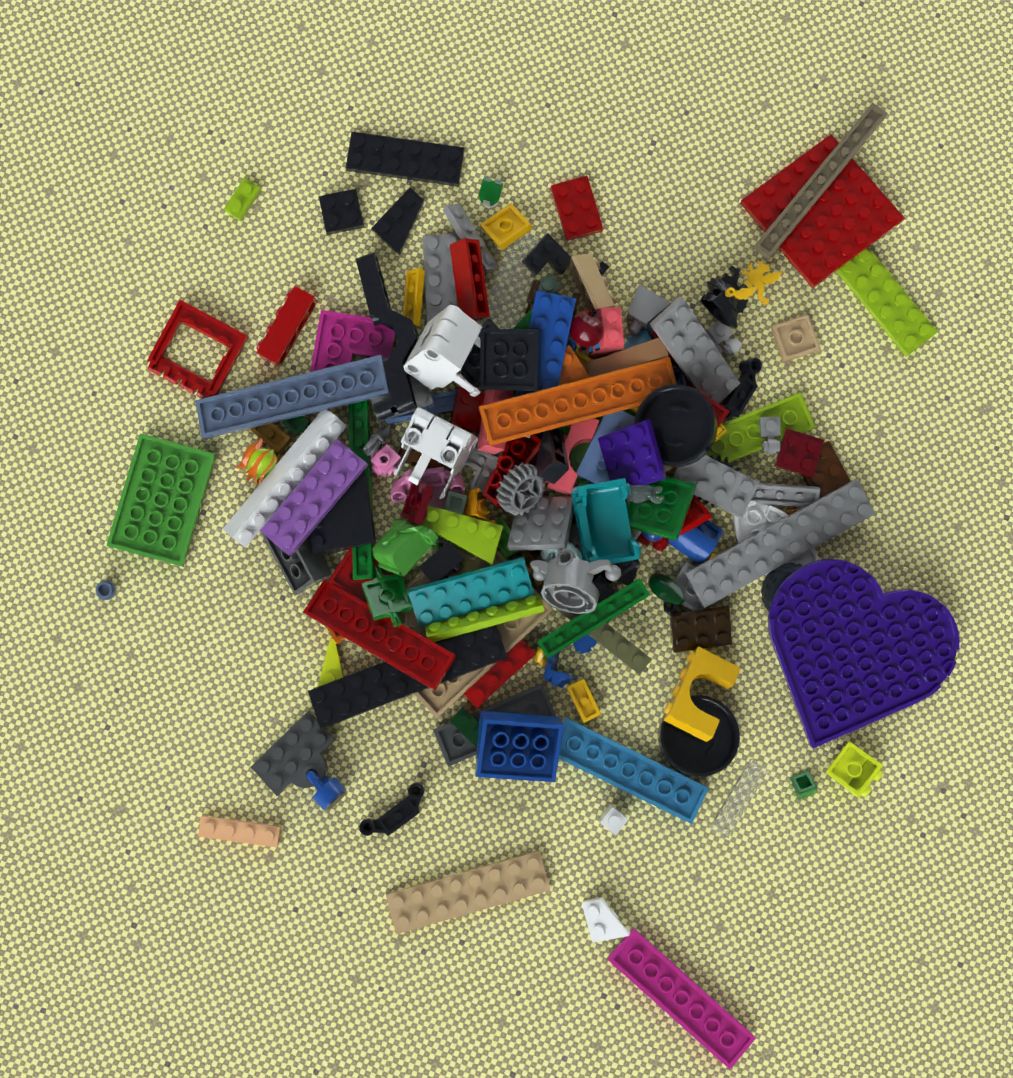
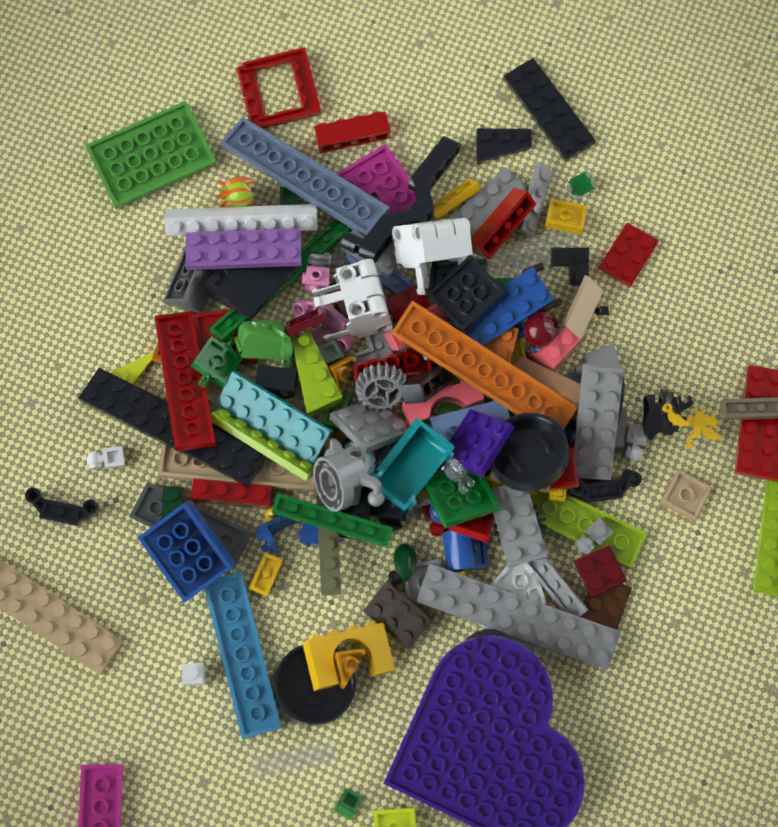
camera: 50 degrees right, 10 degrees down
sand blue plate [96,581,116,600] -> none
lime plate [224,178,261,221] -> none
pearl gold plate [250,423,293,455] -> none
dark grey plate [251,711,346,811] -> none
black plate [319,189,365,235] -> none
sand green plate [538,273,562,294] -> none
white wing [582,897,630,943] -> none
none -> white plate [87,446,125,470]
none -> light orange slope [333,649,366,689]

